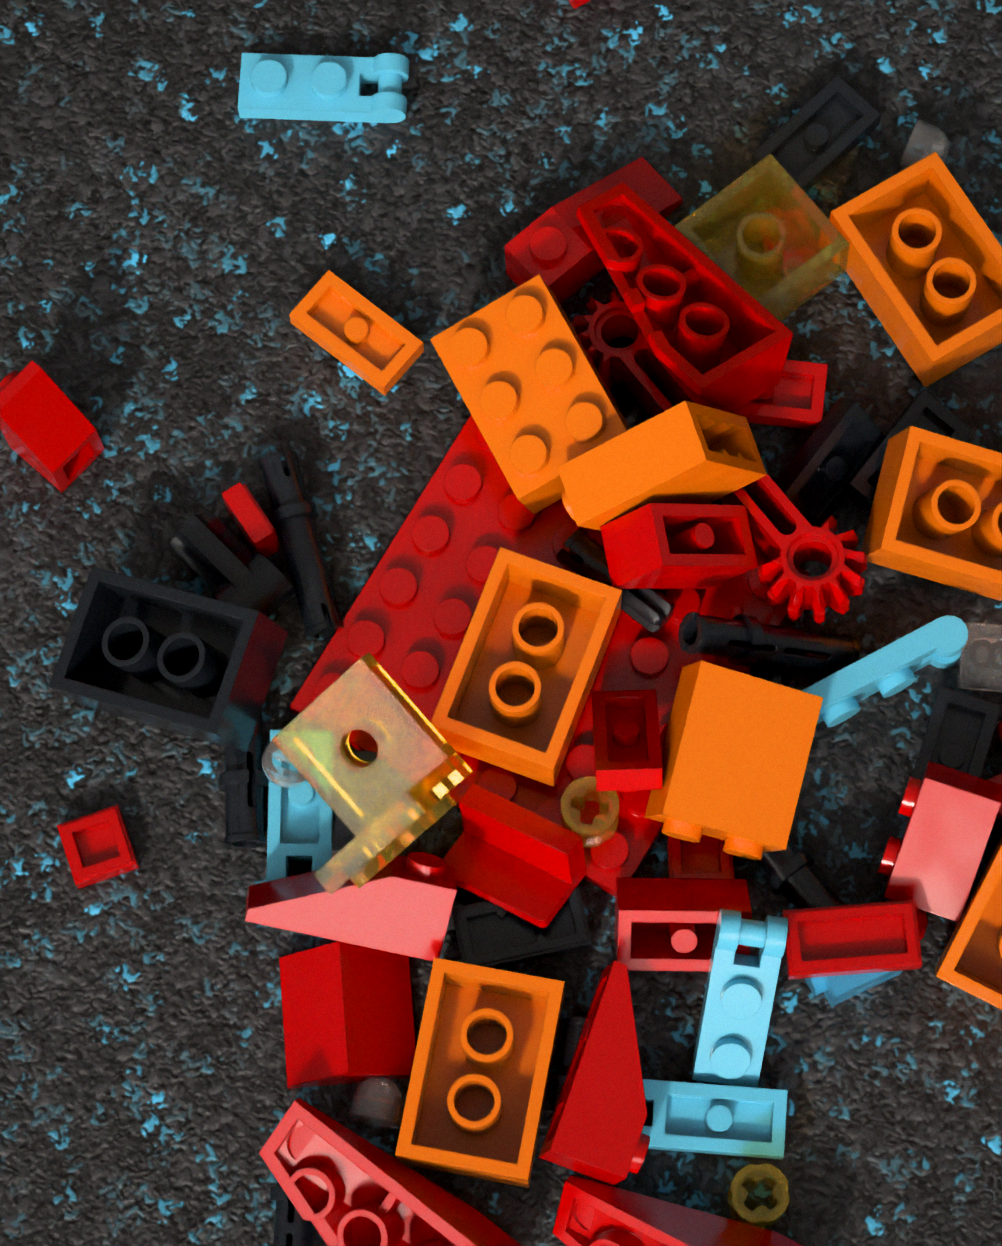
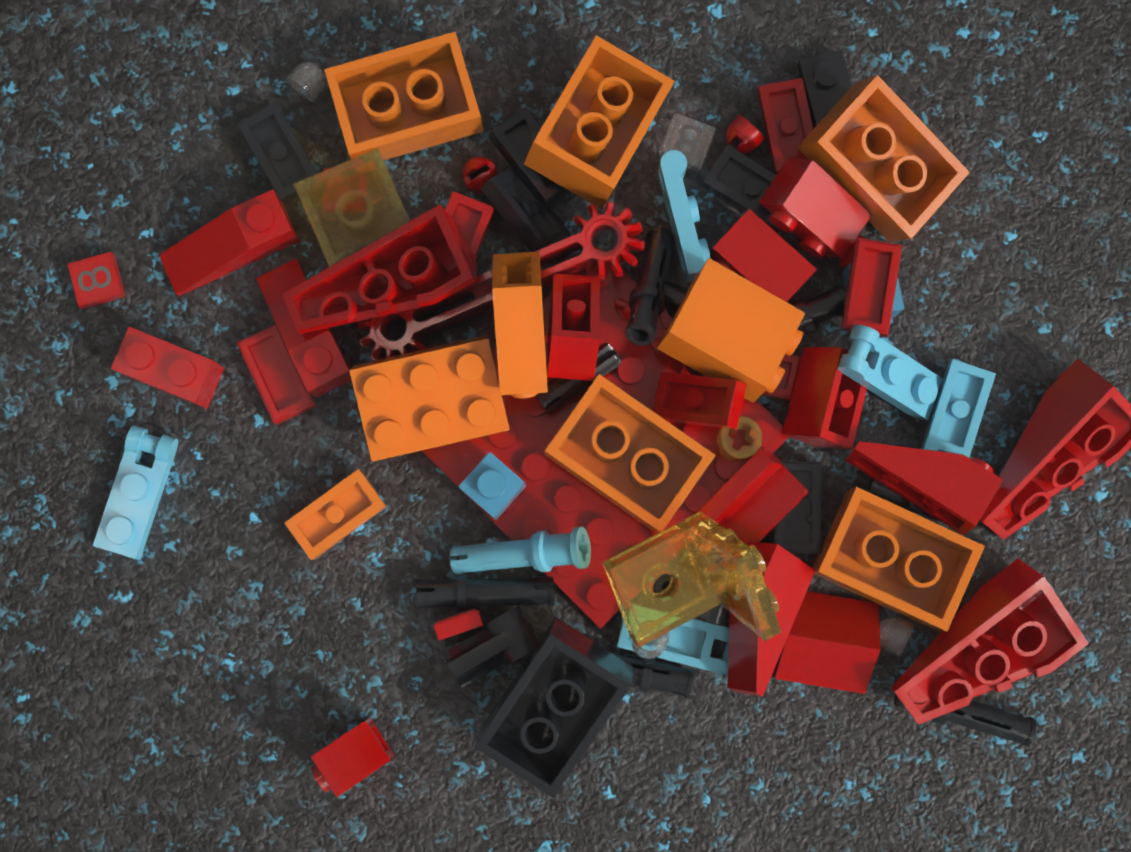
camera: 80 degrees left, 10 degrees up
red tile [57,804,140,889] -> none
clear yellow bush [727,1163,790,1228] -> none
none -> red brick [111,327,225,409]
none -> red slope [159,190,300,297]
none -> red tile [237,324,317,425]
none -> medium azure pin [450,527,591,575]
none -> dark azure brick [459,452,526,520]
none -> red hinge [462,156,498,195]
none -> red brick [710,209,817,303]

